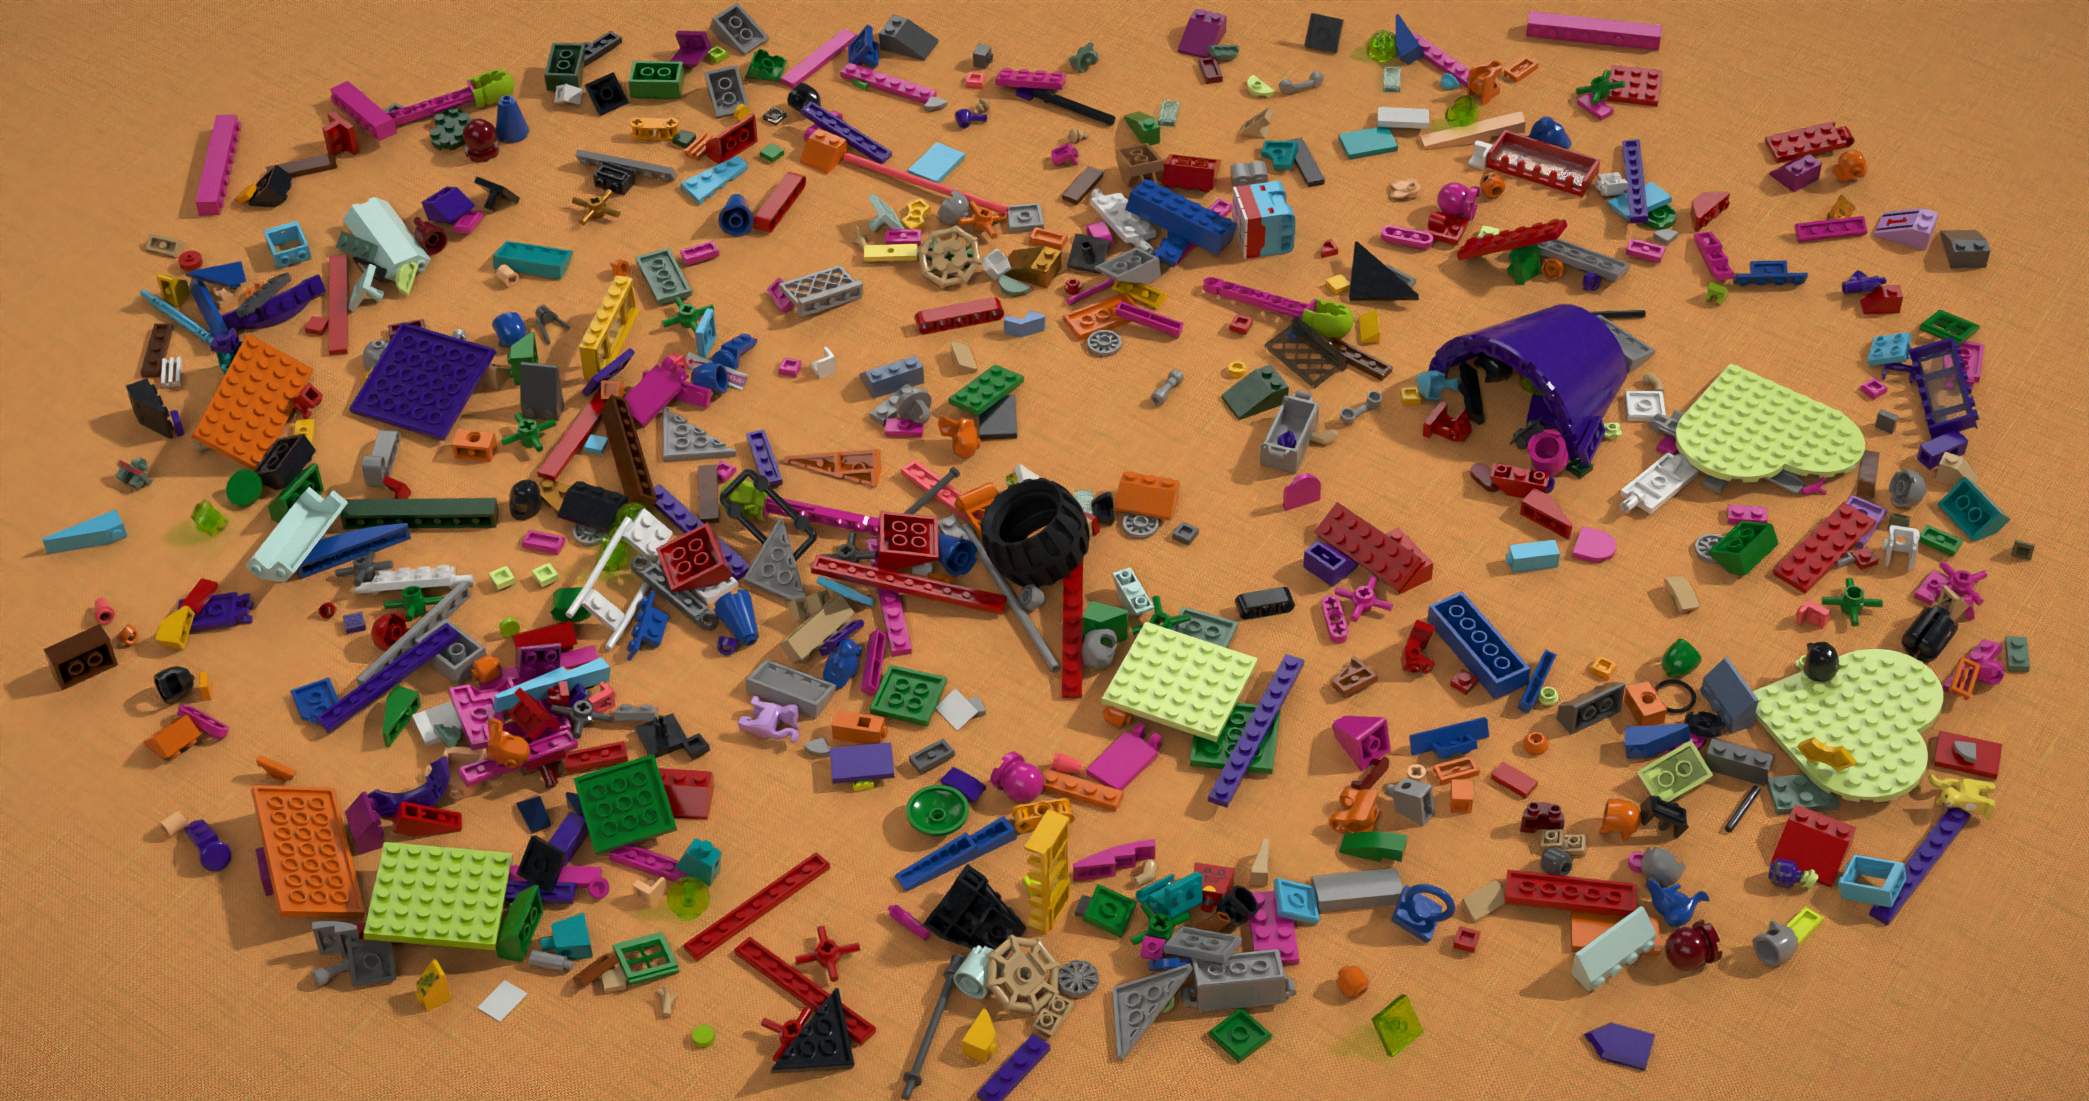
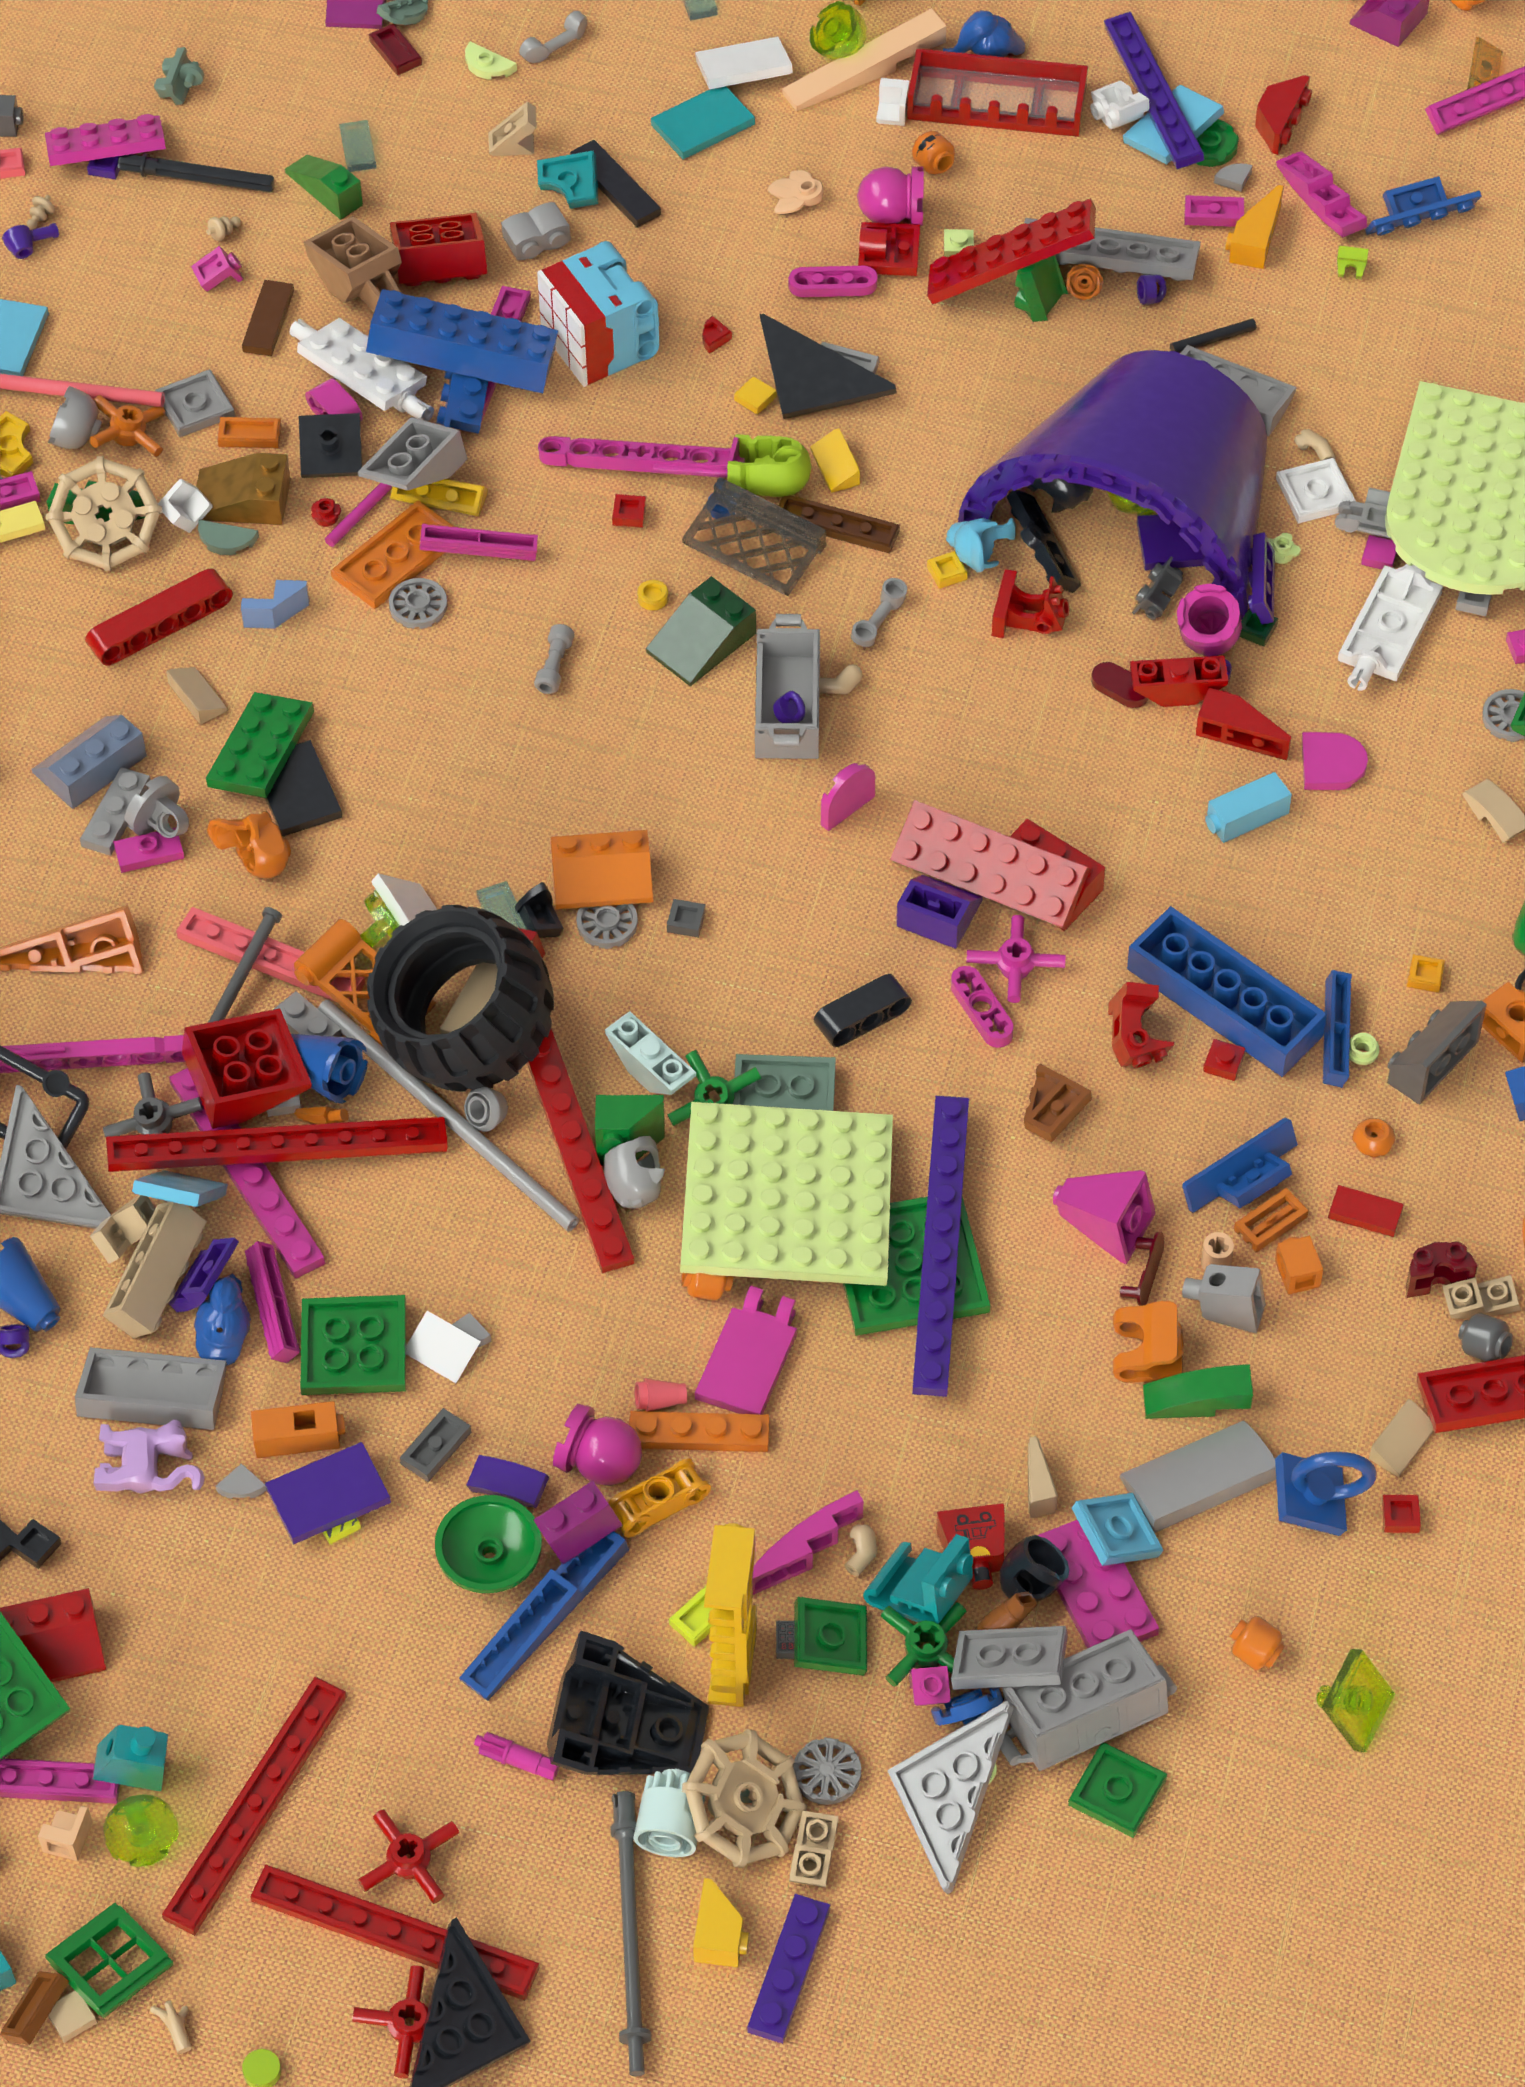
camera: 20 degrees left, 10 degrees up
none -> magenta brick [534,1480,622,1564]
none -> light orange slope [1225,185,1284,269]

